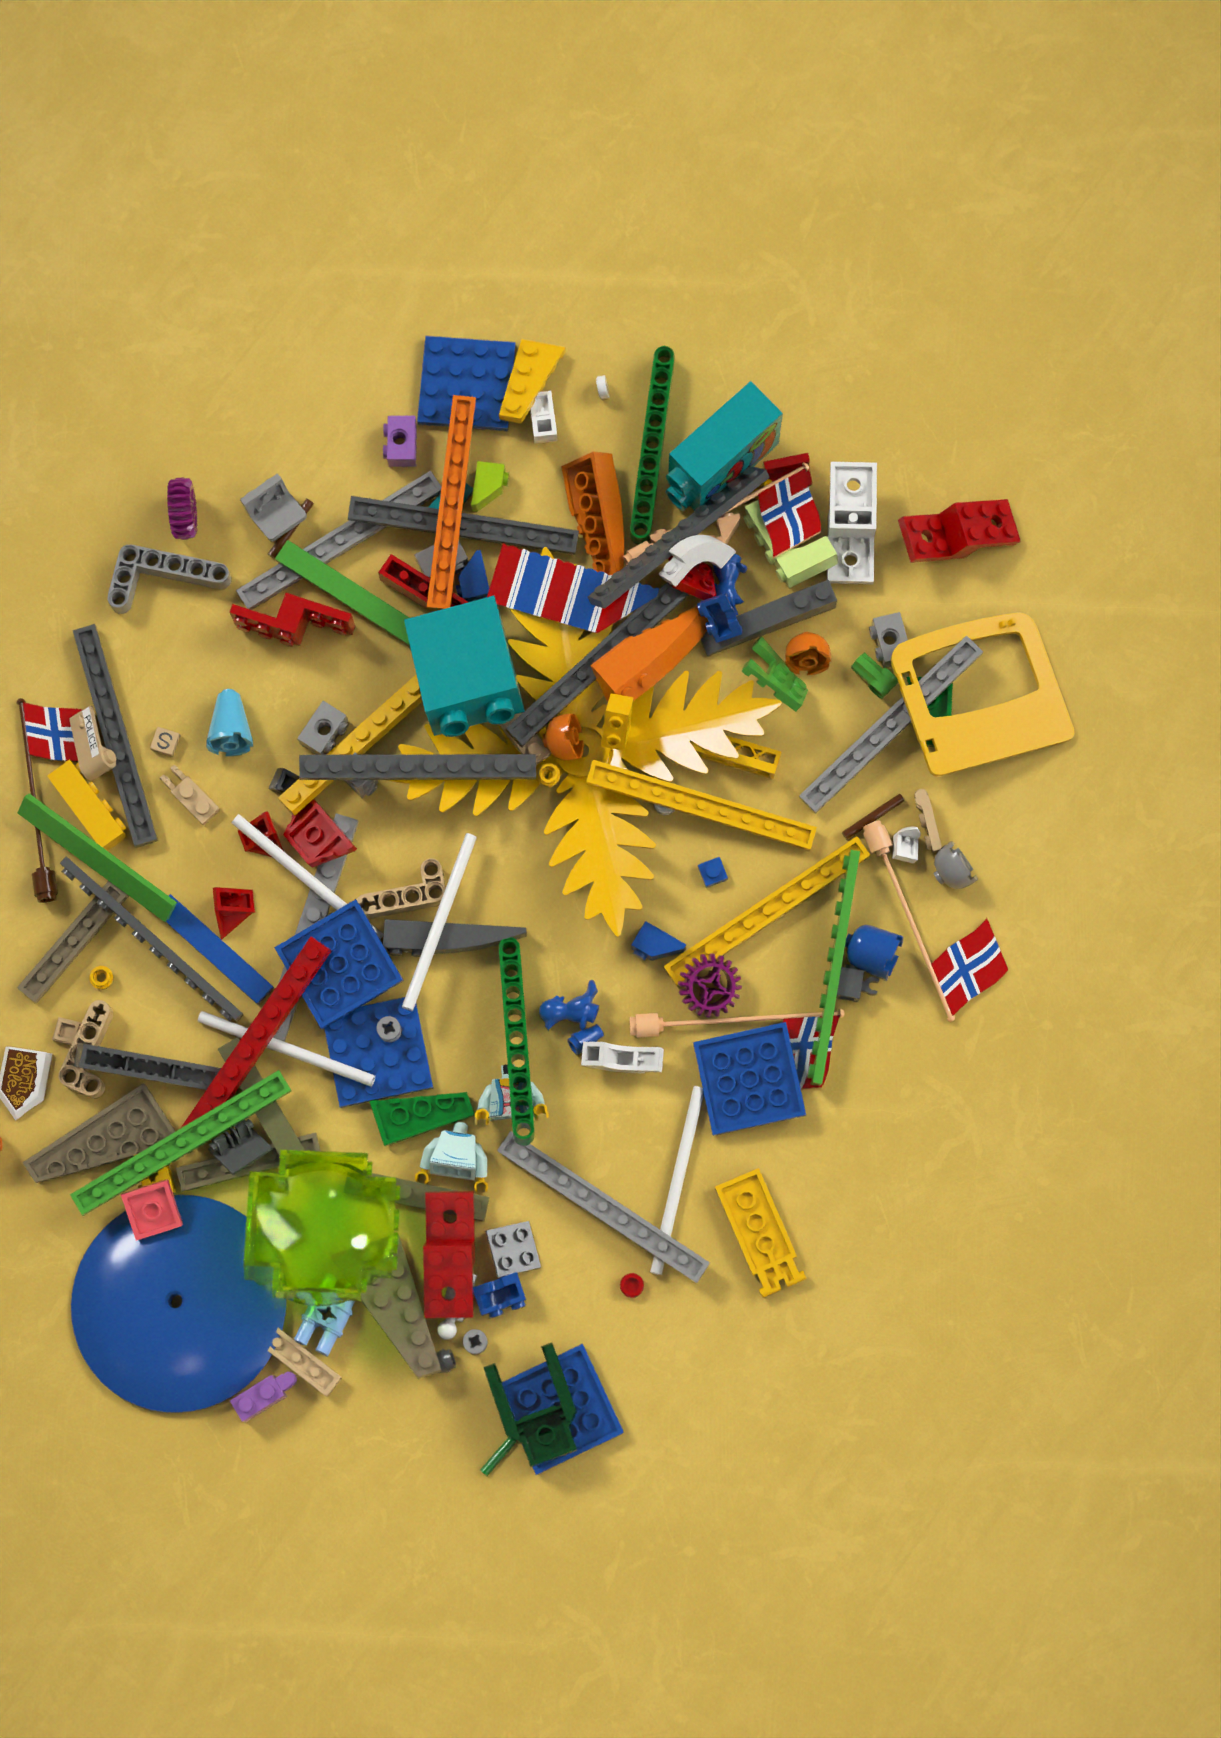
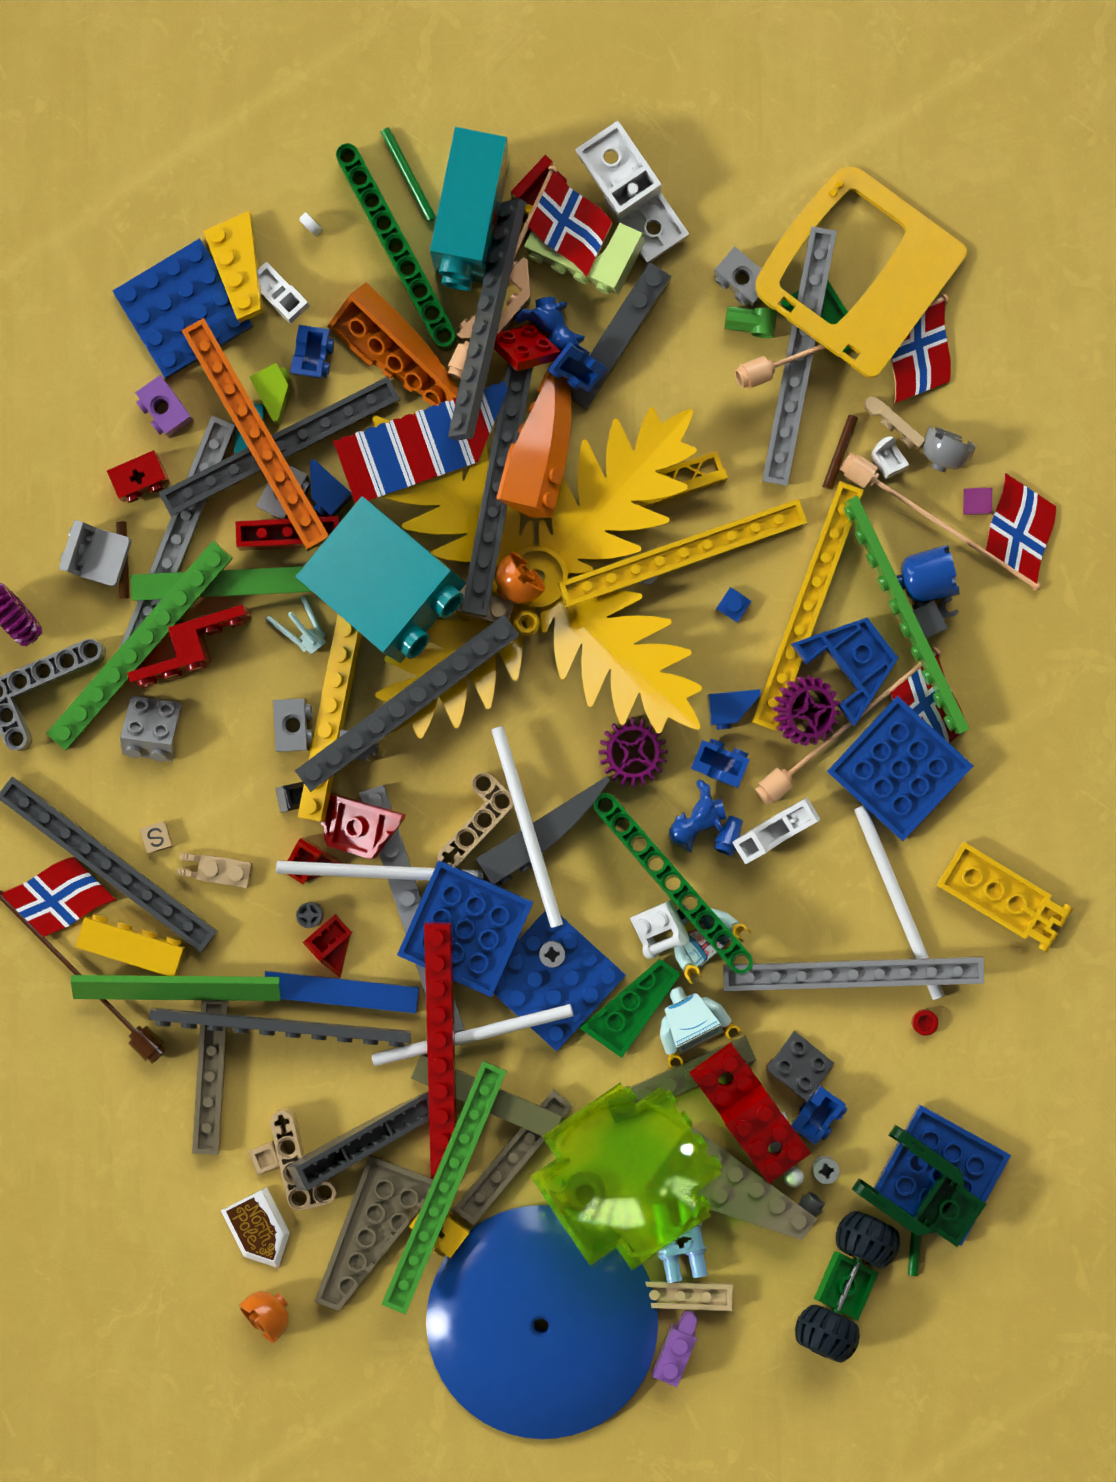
camera: 30 degrees left, 10 degrees up
tan door [69,706,116,781] -> none
yellow plate [89,966,113,990] -> none
coral plate [121,1179,183,1240] -> none
medium azure cone [206,689,253,756] -> none
dark grey hinge [208,1119,273,1175] -> none
yellow brick [601,693,634,751] -> none
white arch [659,535,736,587] -> none
bright green wing [742,636,808,712] -> none
orange cylinder [785,632,831,675] -> none
red bracket [898,499,1021,563] -> none
none -> bright green plate [46,541,233,750]
none -> red brick [107,450,170,503]
none -> light grey bracket [120,696,181,762]
none -> light aqua plant [266,596,326,654]
none -> blue cylinder [290,325,334,379]
none -> dark grey wheel [296,902,324,928]
none -> green bar [380,127,436,222]
none -> magenta gear [598,717,668,787]
none -> white plate [630,900,689,959]
none -> blue cylinder [691,739,750,788]
none -> flag [735,294,951,403]
none -> blue wing [791,617,898,726]
none -> black plate [795,1211,900,1363]
none -> magenta slope [963,488,992,515]

